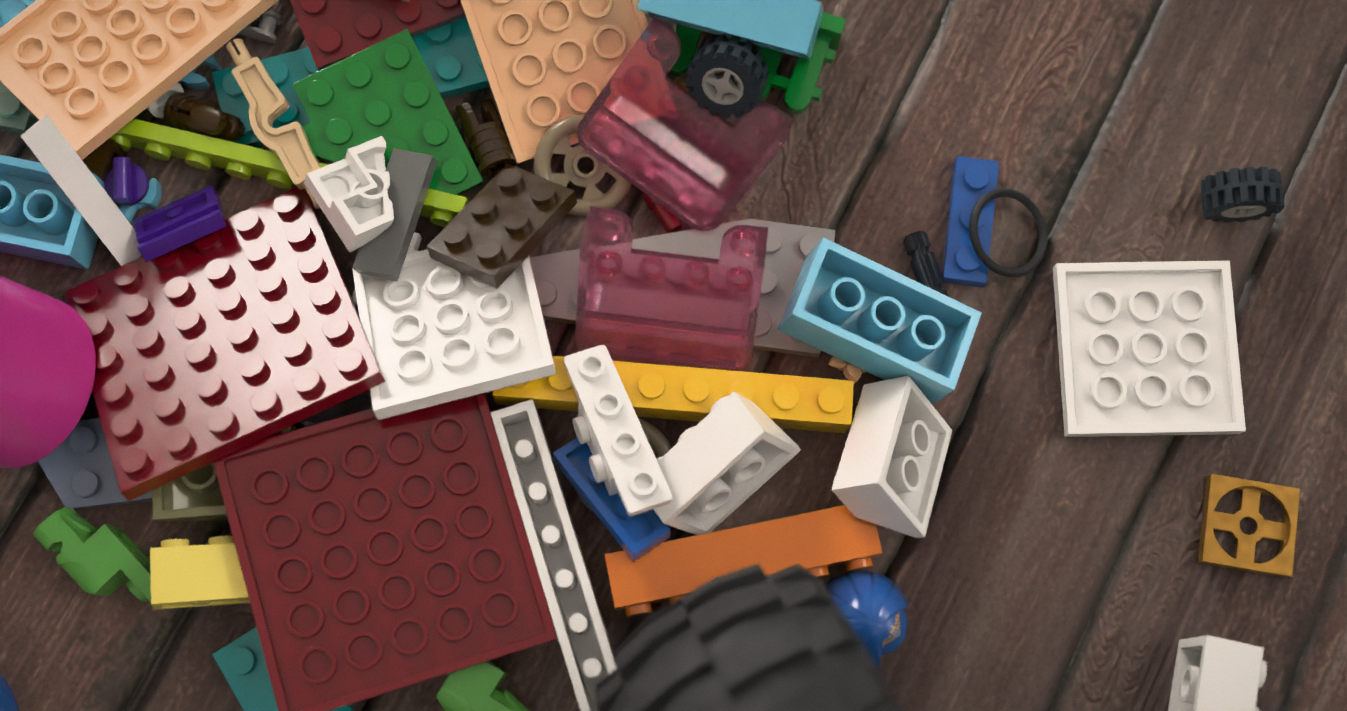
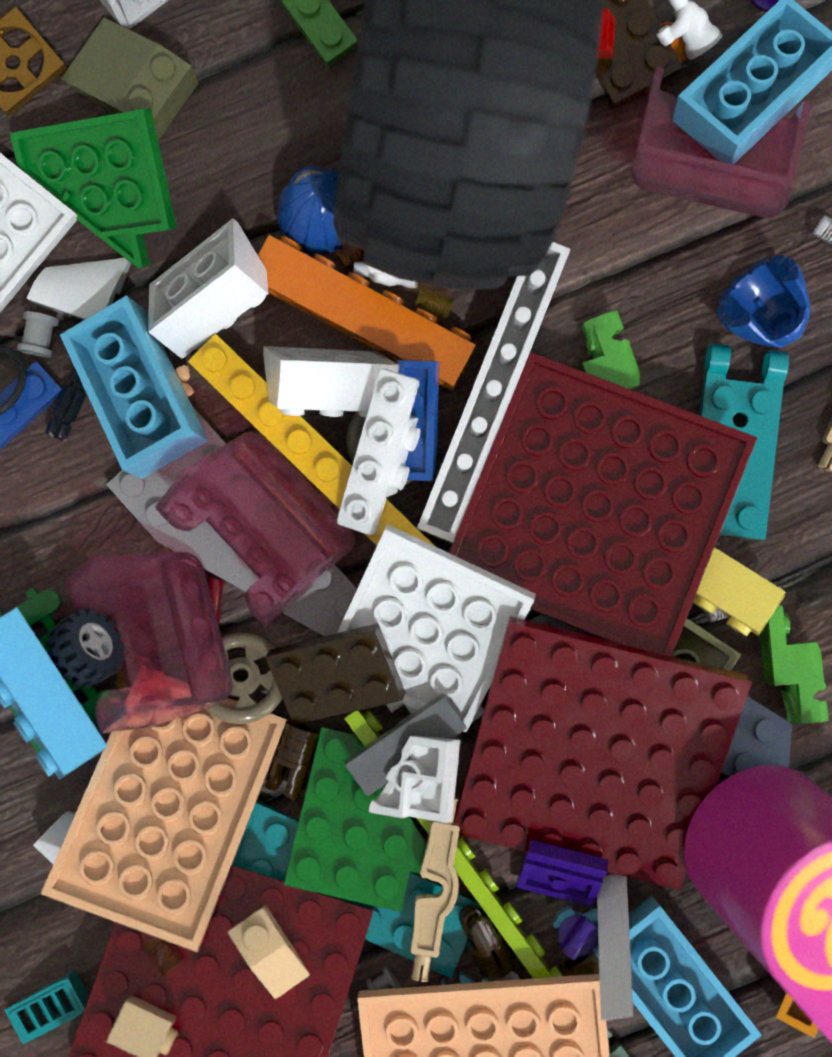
camera: 140 degrees left, 10 degrees up
none -> green wing [9,108,177,268]
none -> light grey bush [16,311,59,358]
none -> white slope [27,258,131,320]
none -> olive slope [61,18,199,141]

